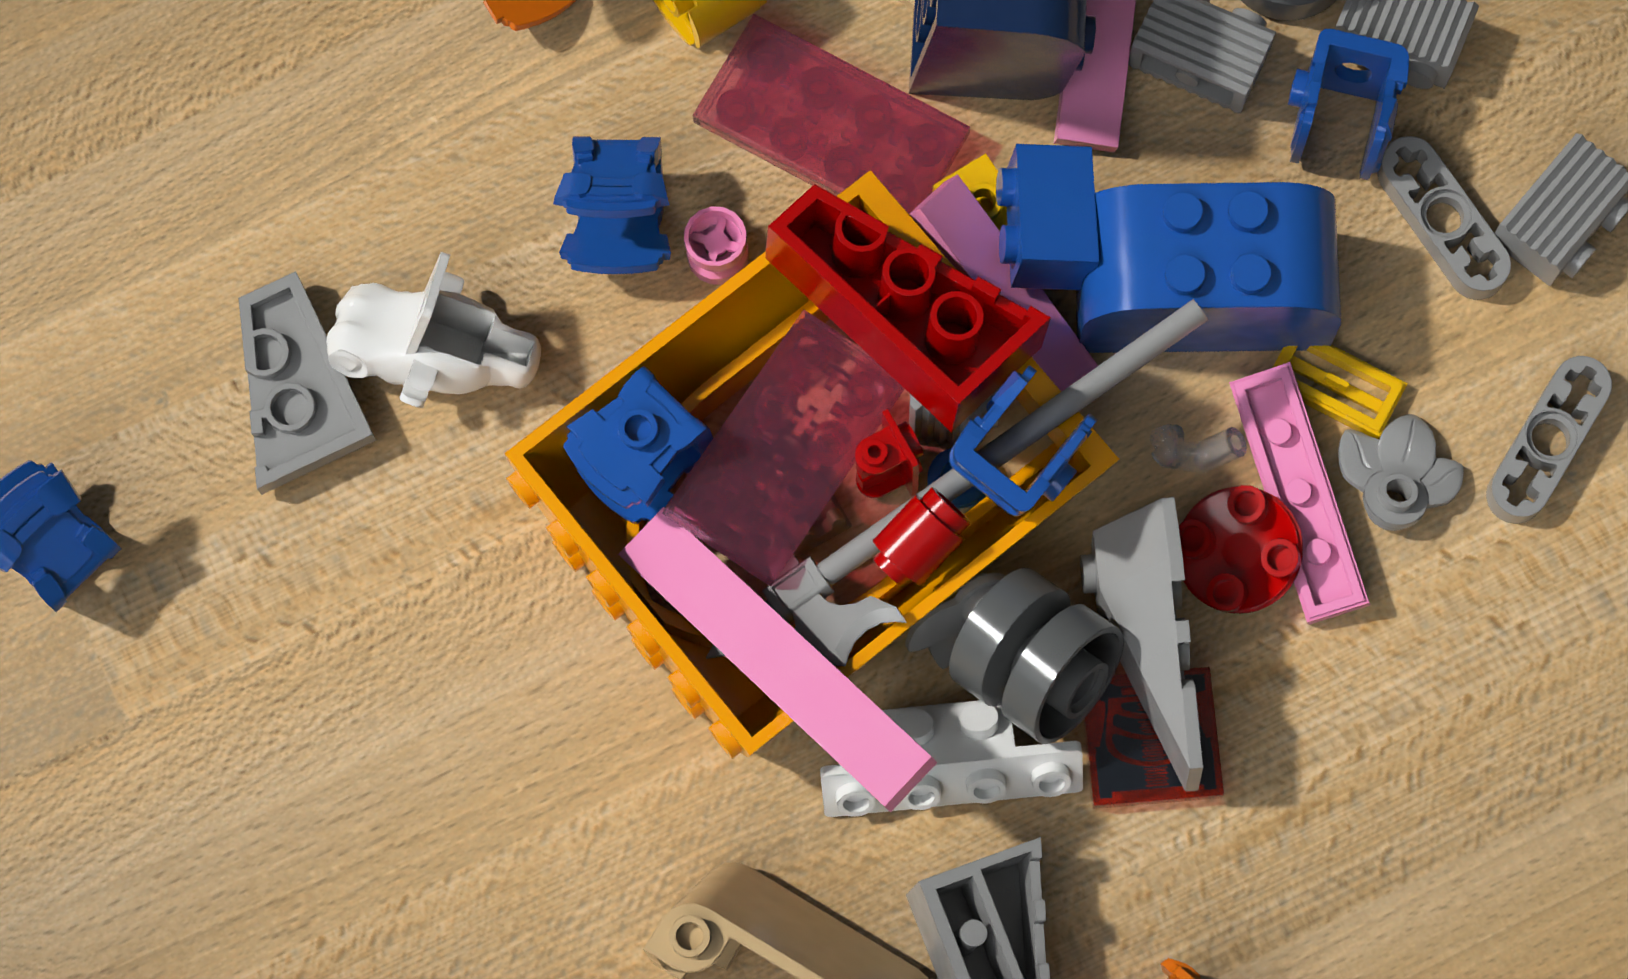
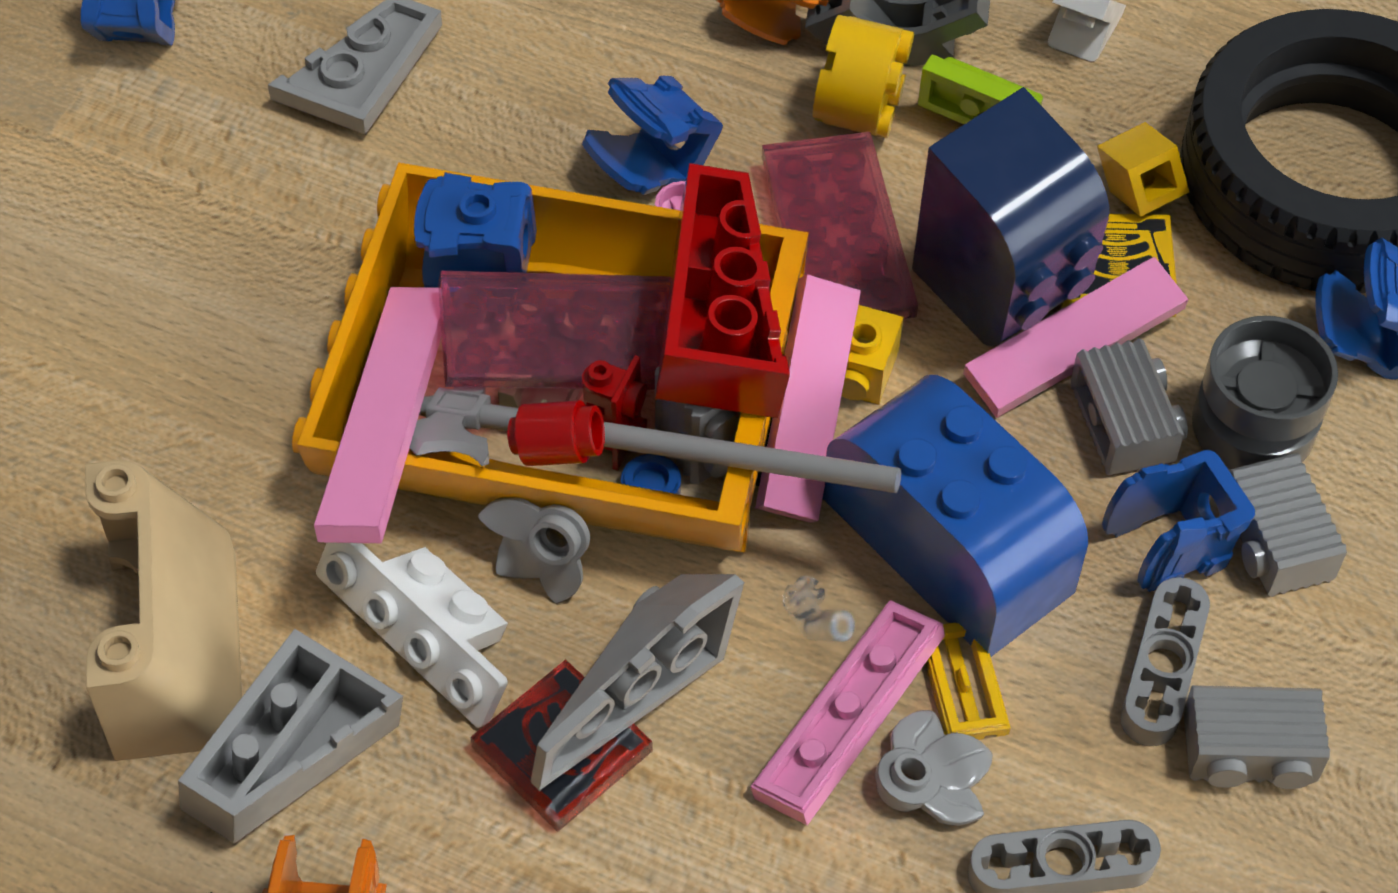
camera: 45 degrees right, 20 degrees down
white piece [326,252,541,408] -> none
blue piece [949,365,1097,516] -> none
dark grey wheel [949,568,1124,744] -> none
blue brick [996,144,1099,290] -> none
red dish [1179,485,1303,614] -> none

